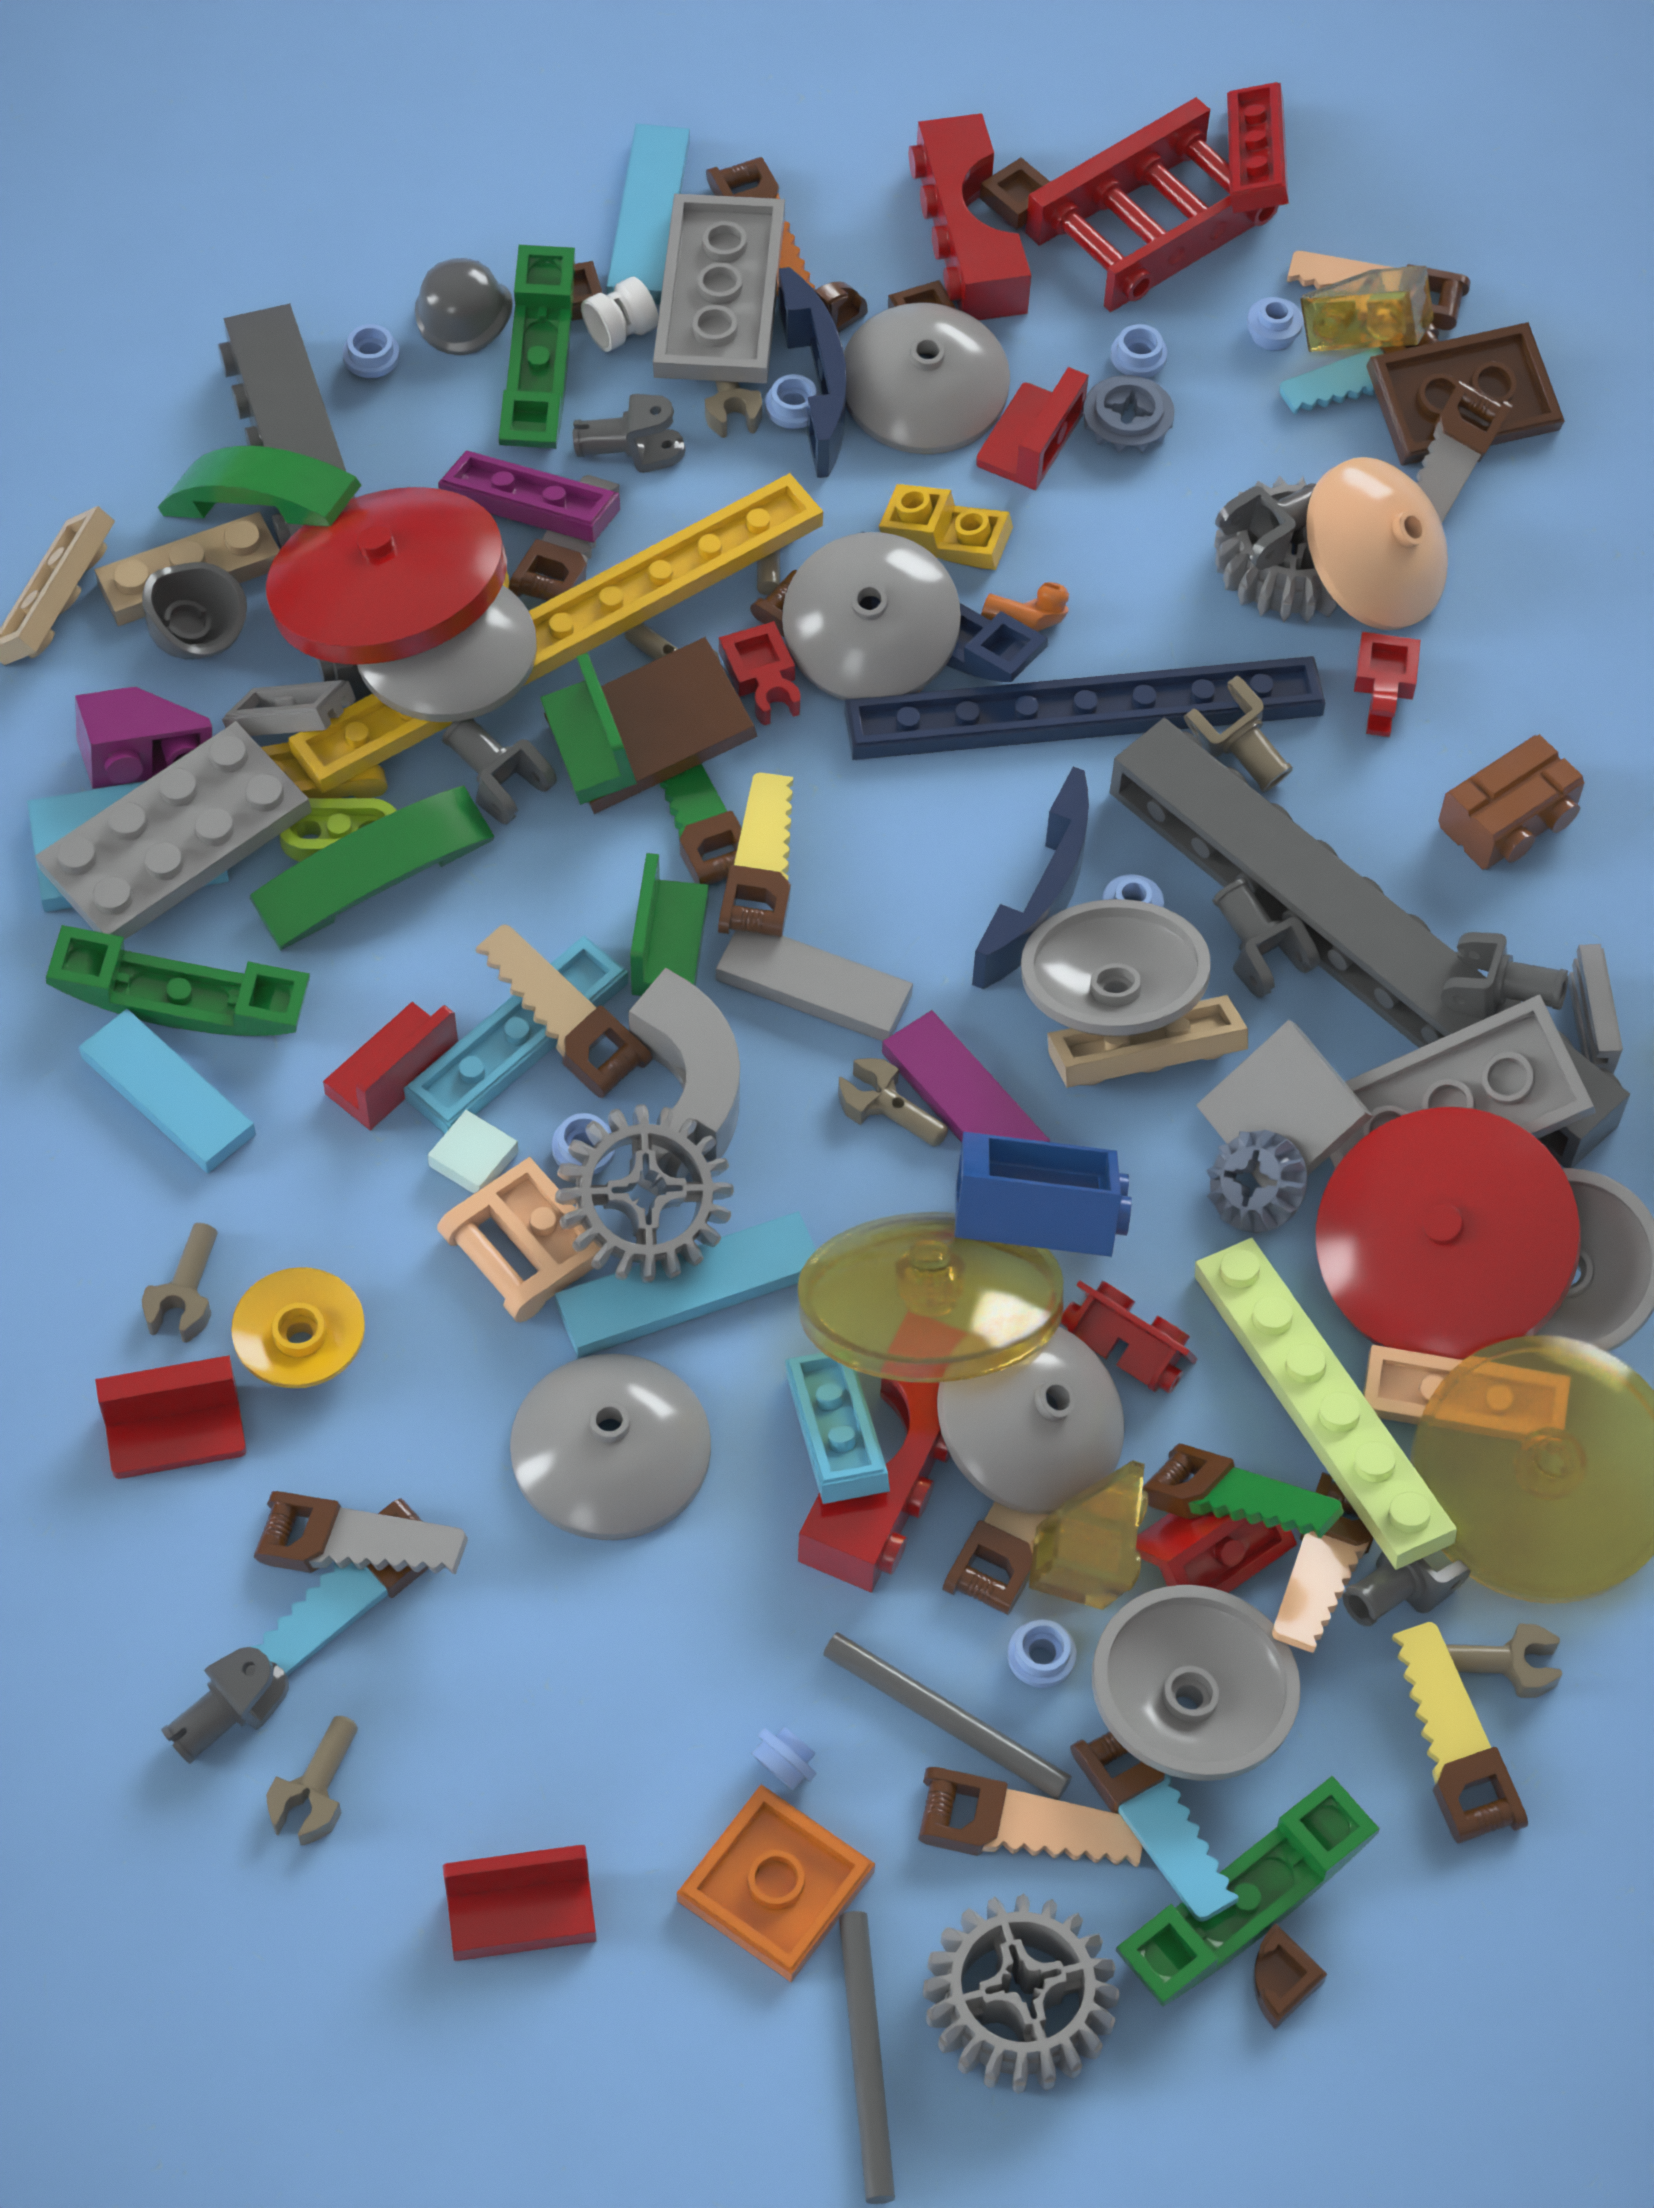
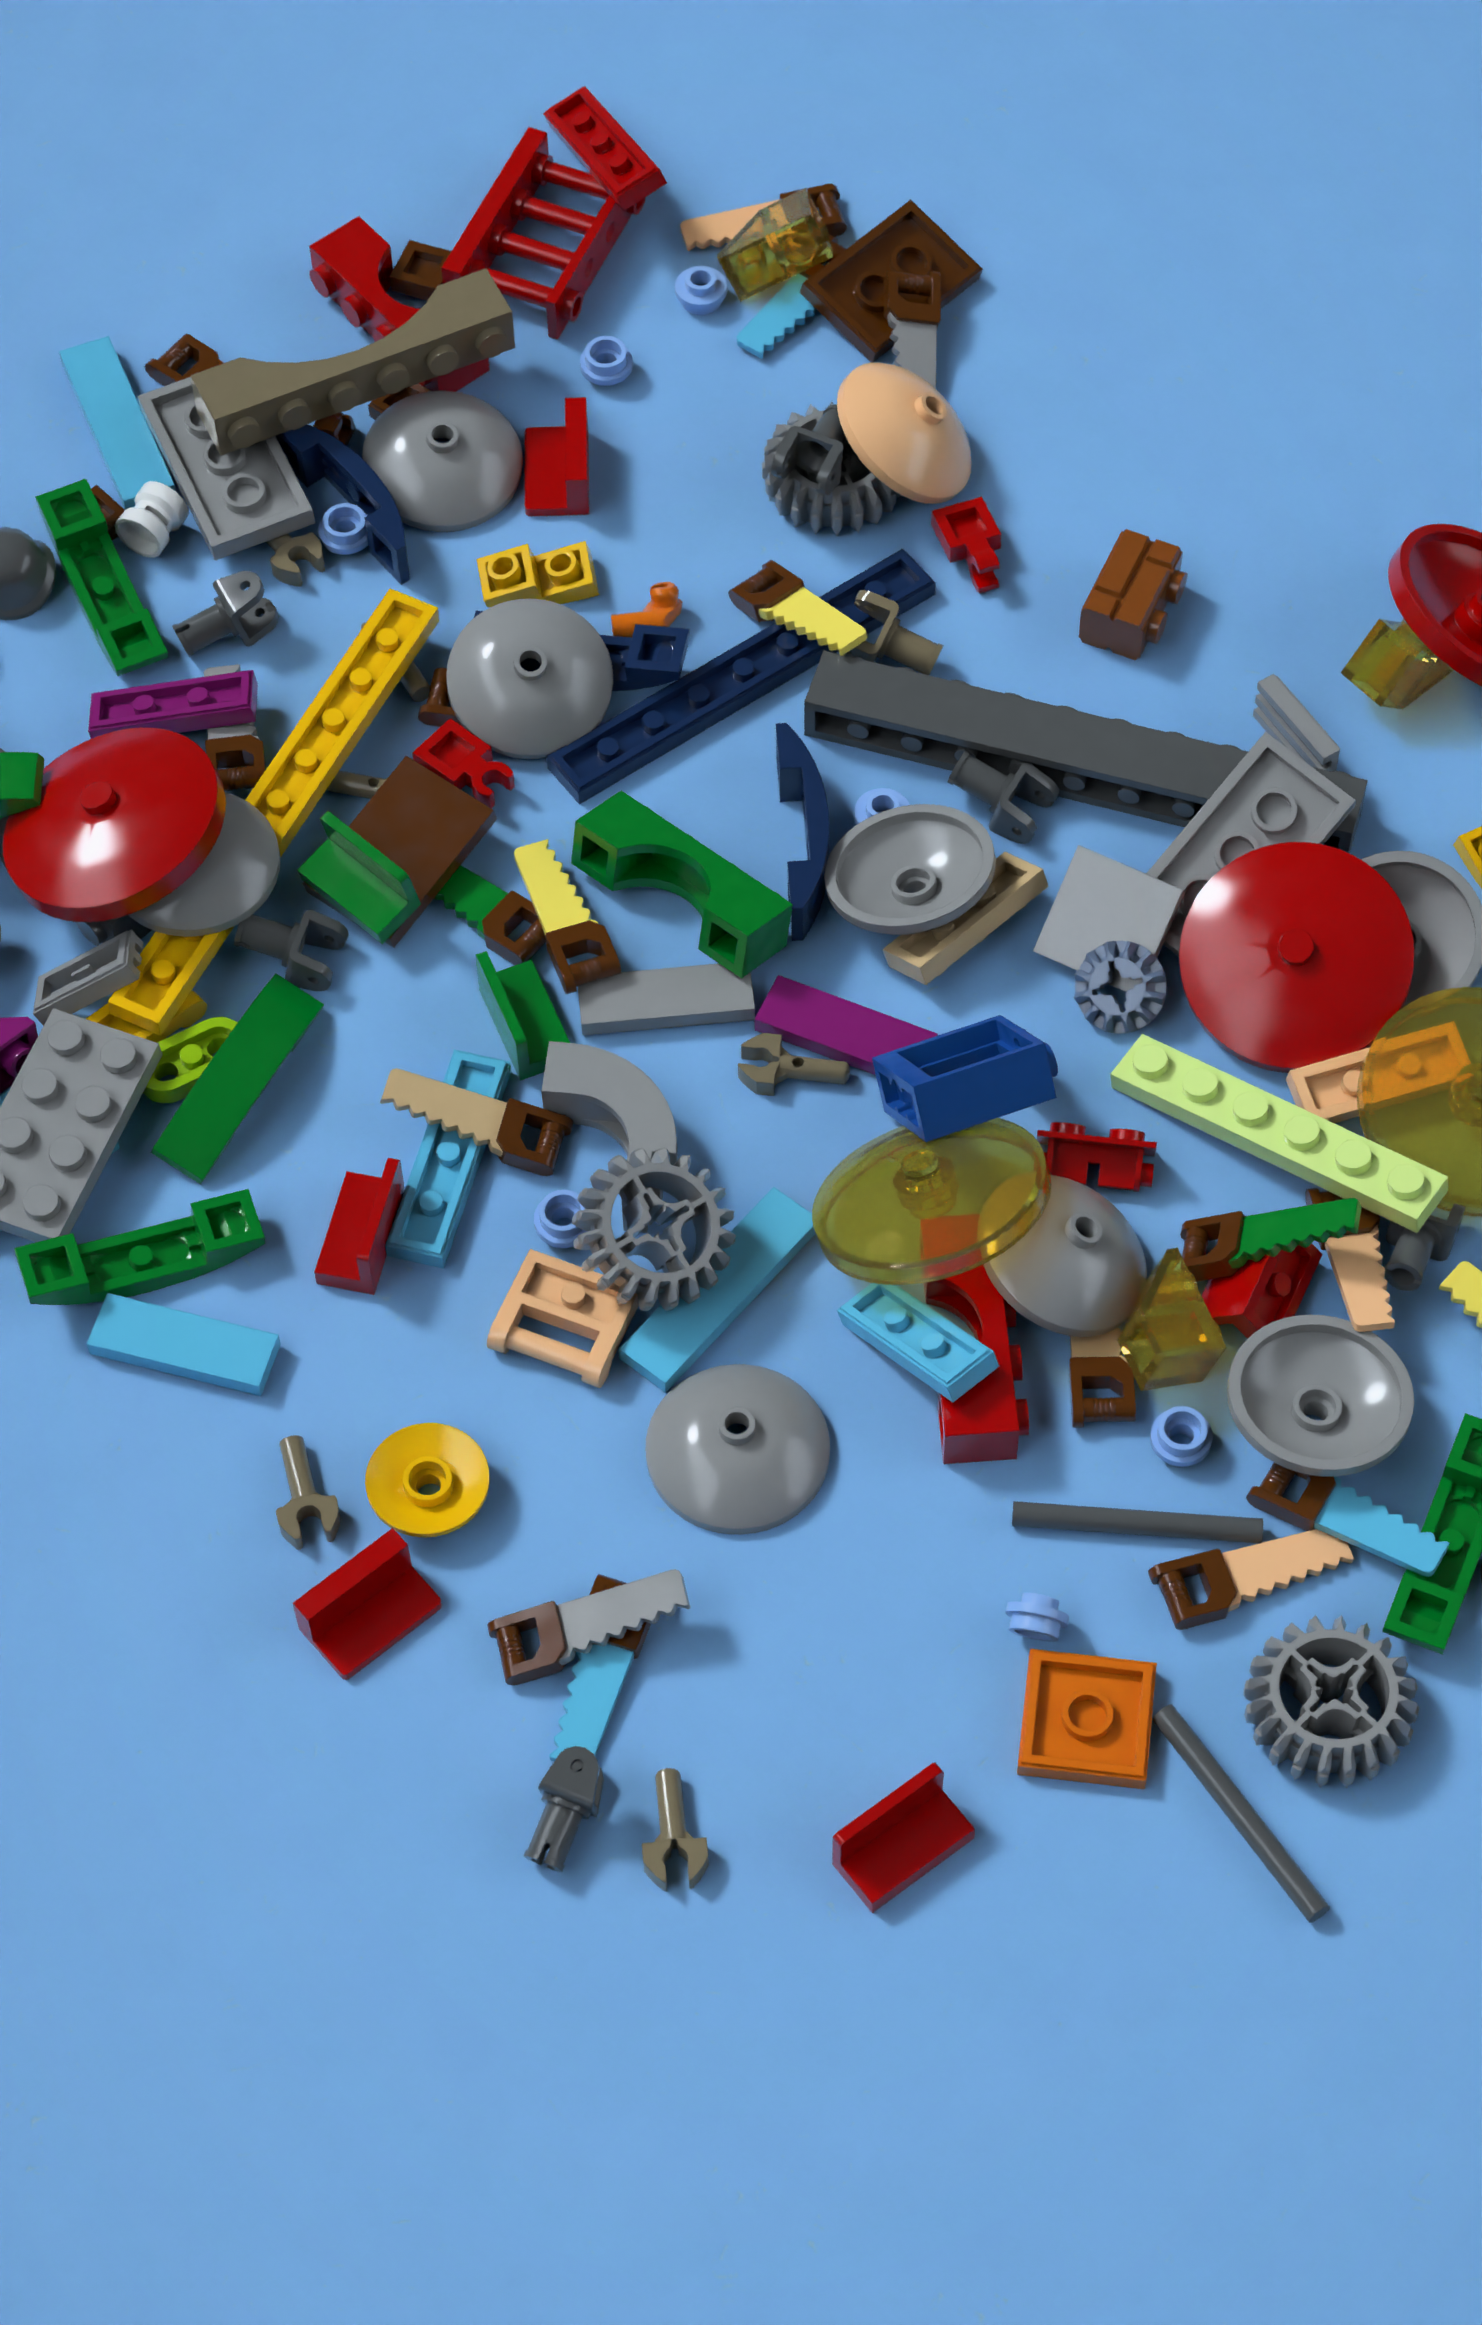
camera: 25 degrees left, 0 degrees up
light aqua tile [427,1110,519,1194] -> none
sand blue gear [1083,375,1174,453] -> none
dark grey piece [1441,932,1568,1020] -> none
none -> dark tan arch [190,268,515,456]
none -> green arch [571,791,793,979]
none -> piece [728,560,868,656]

